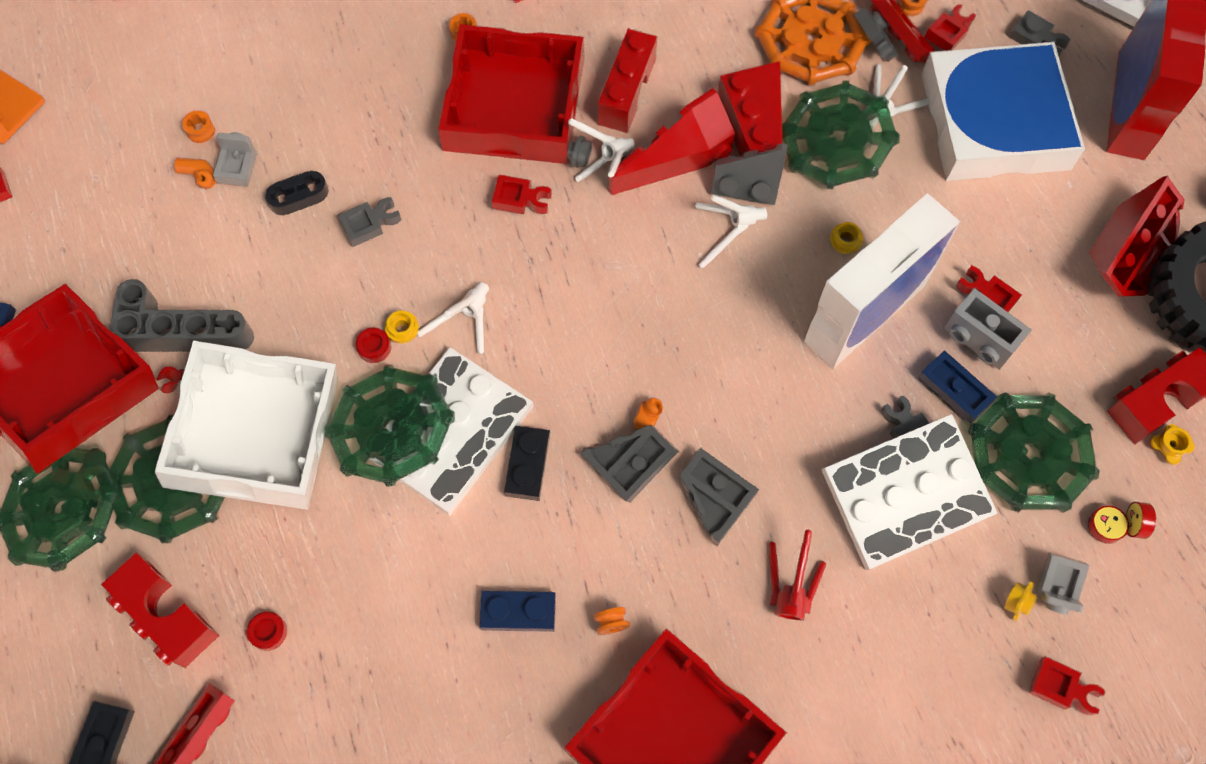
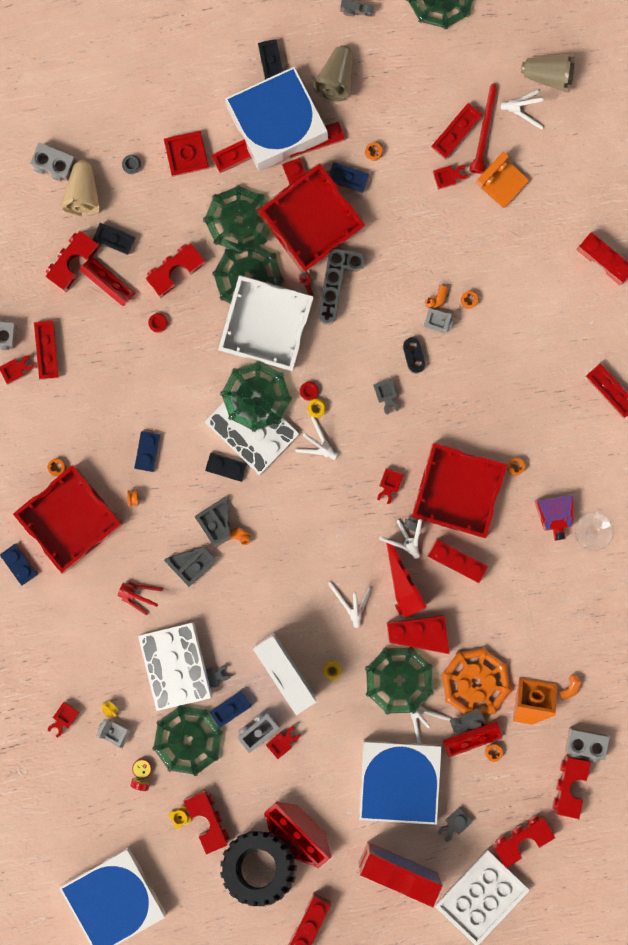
camera: 100 degrees right, 20 degrees up
dark grey wing [711,143,788,205] -> none
red plate [924,4,976,51] -> none

